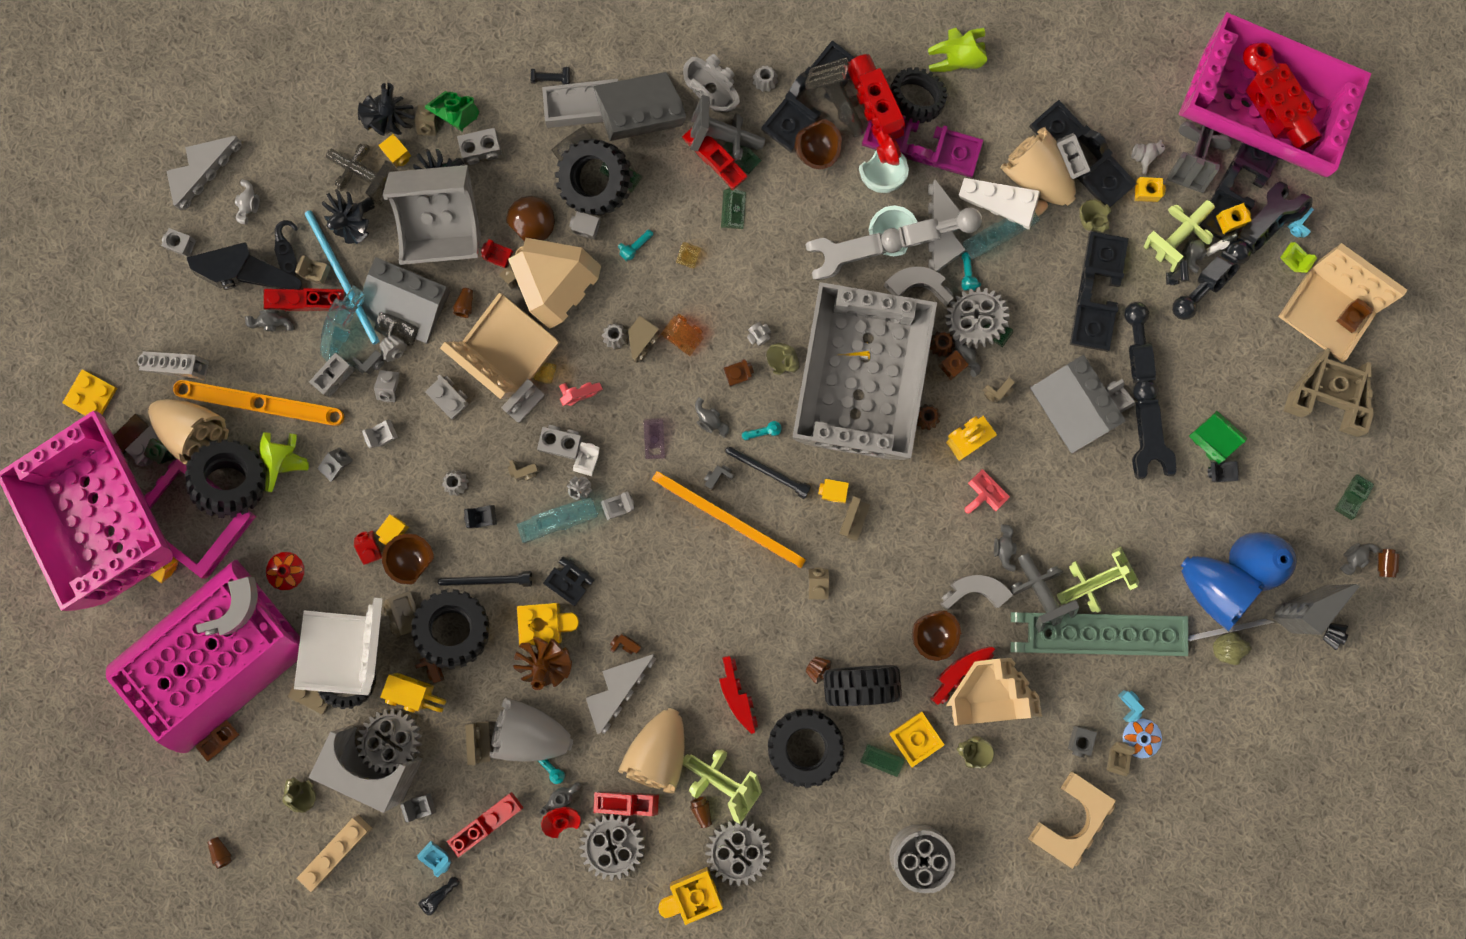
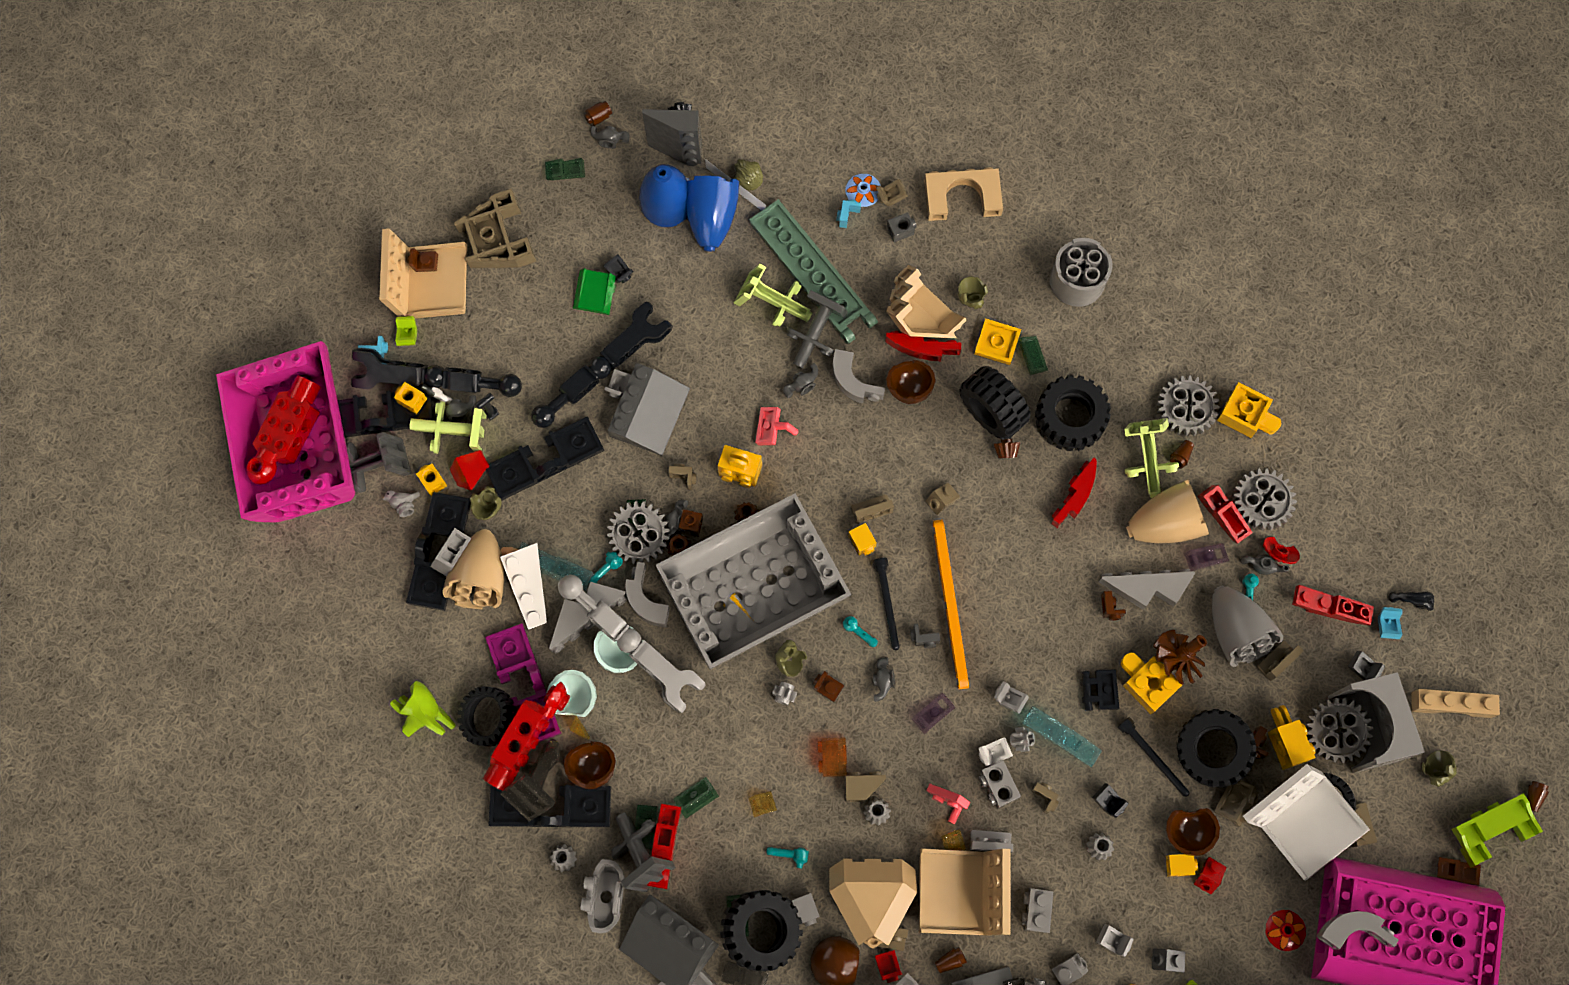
camera: 130 degrees left, 10 degrees down
none -> red slope [450,450,489,490]
none -> clear yellow slope [570,716,591,740]
none -> slope [1185,543,1229,571]
none -> lime bracket [1451,793,1543,868]

